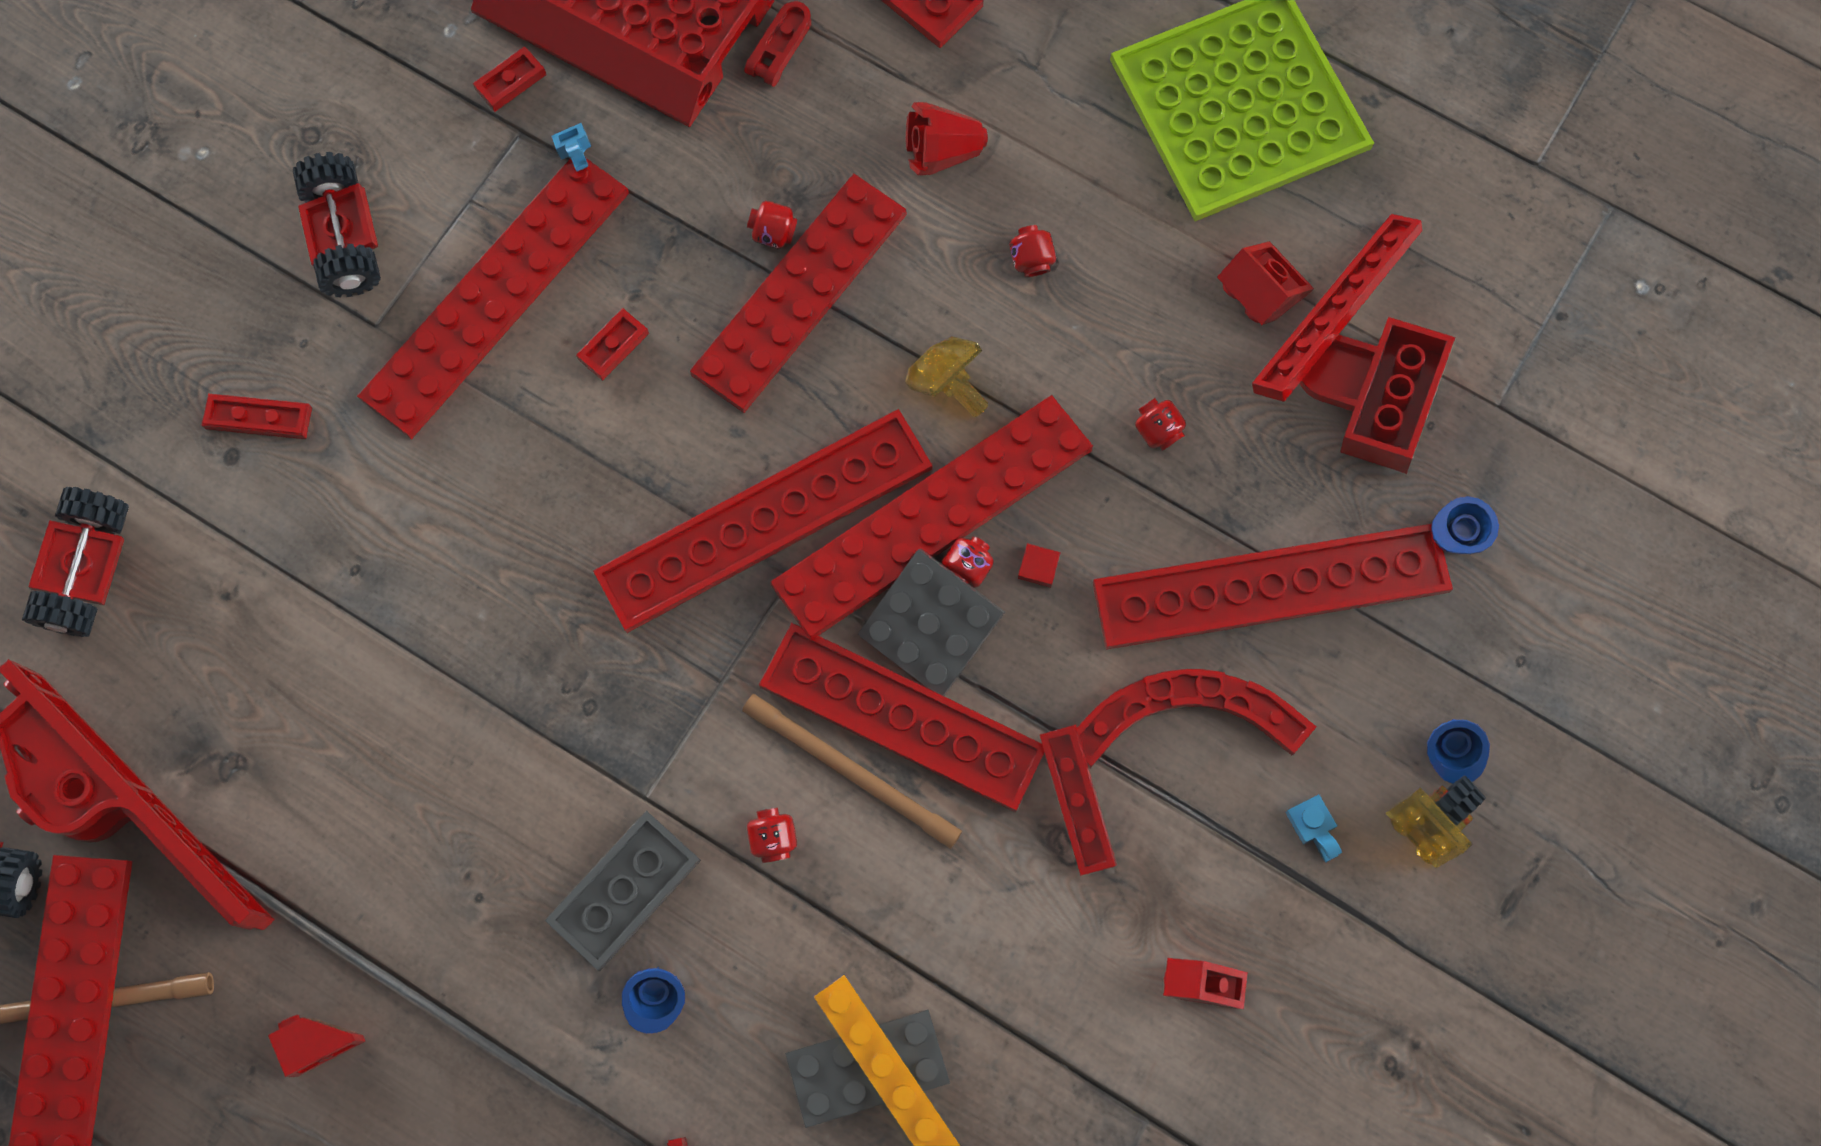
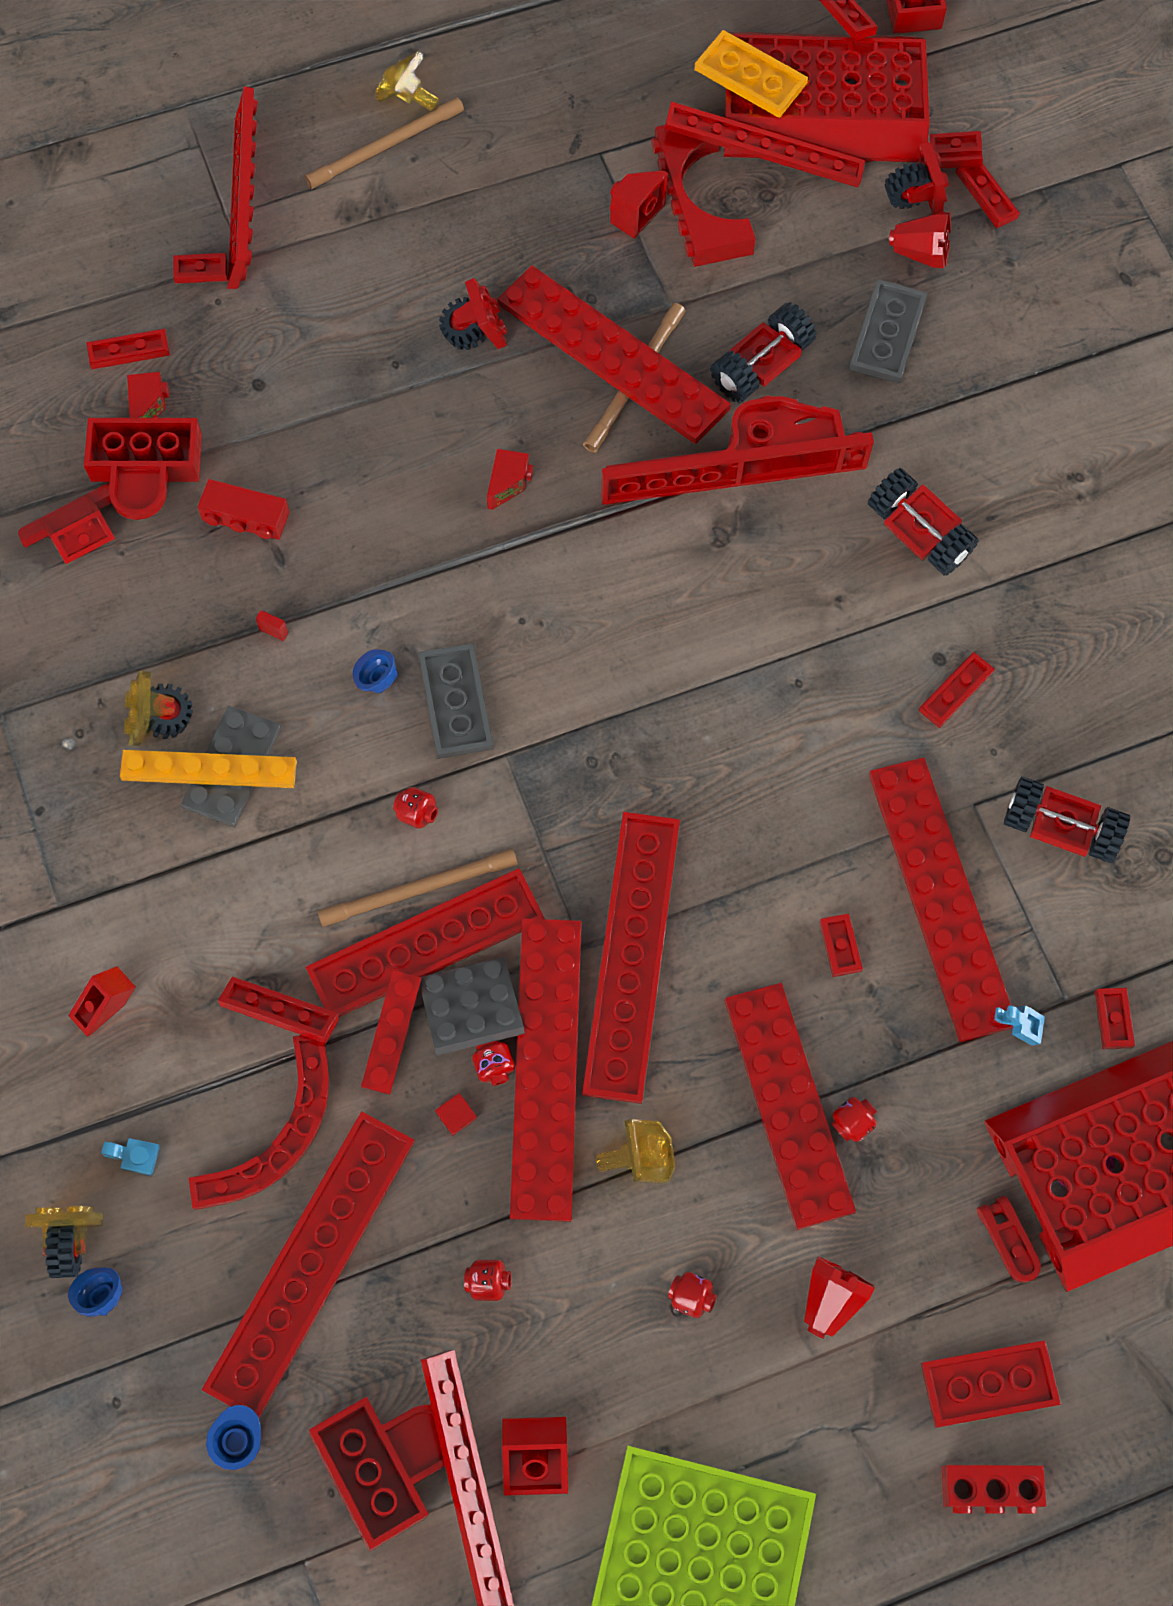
camera: 125 degrees right, 5 degrees down
none -> red plate [361,970,421,1095]

